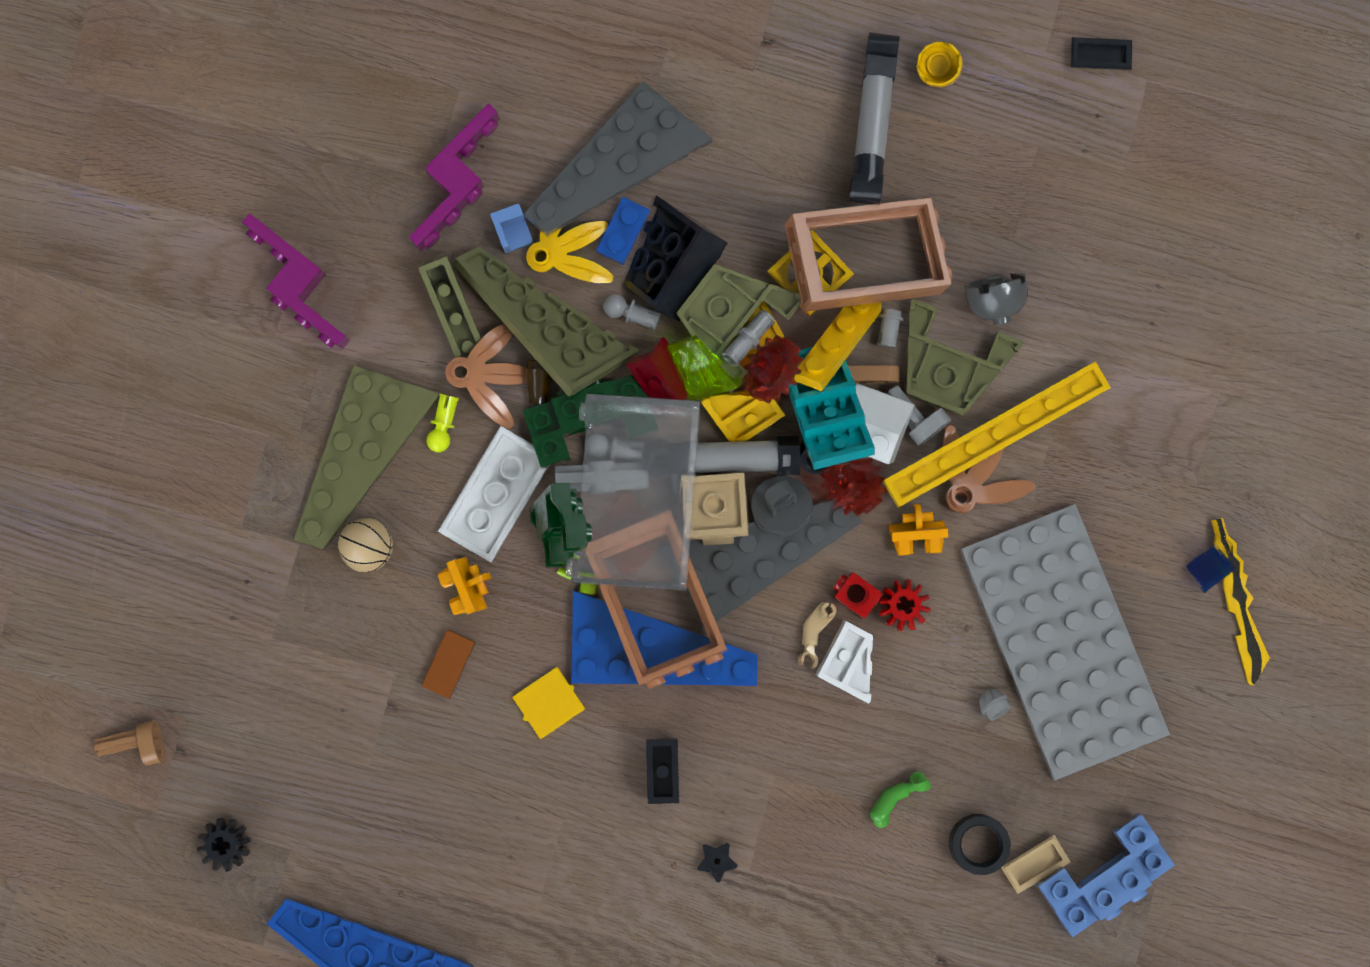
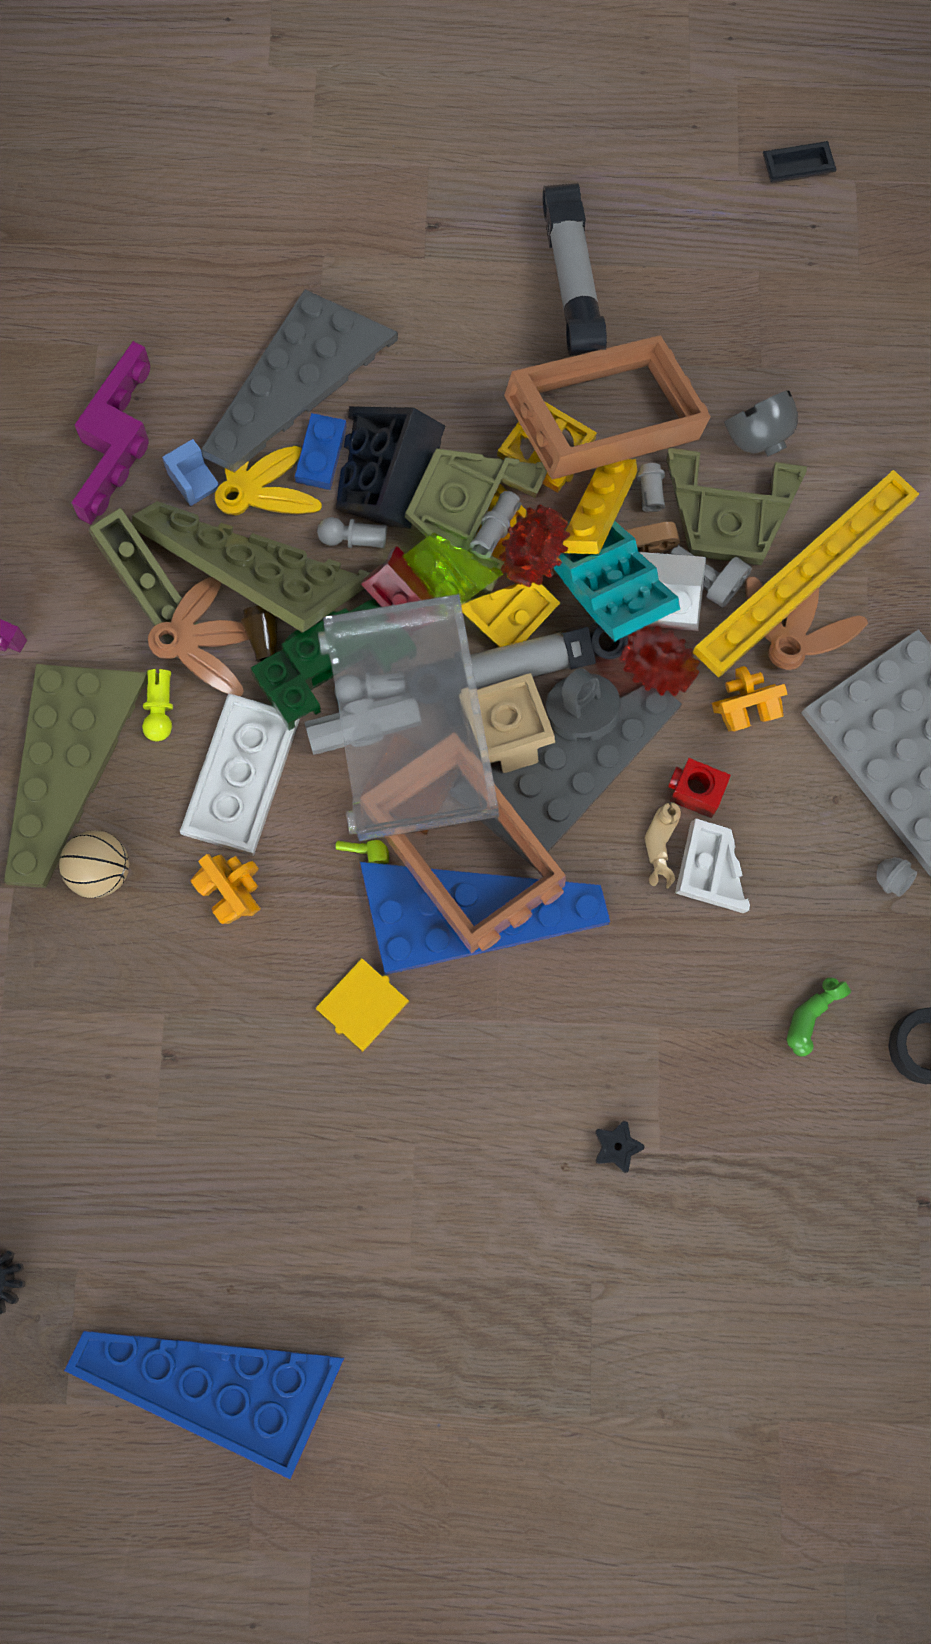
camera: 20 degrees left, 10 degrees down
dark orange tile [421,630,476,699] -> none
dark green bracket [529,483,592,568] -> none
black brick [646,738,679,804] -> none
red gear [878,579,931,631] -> none
yellow hair [916,41,963,88] -> none

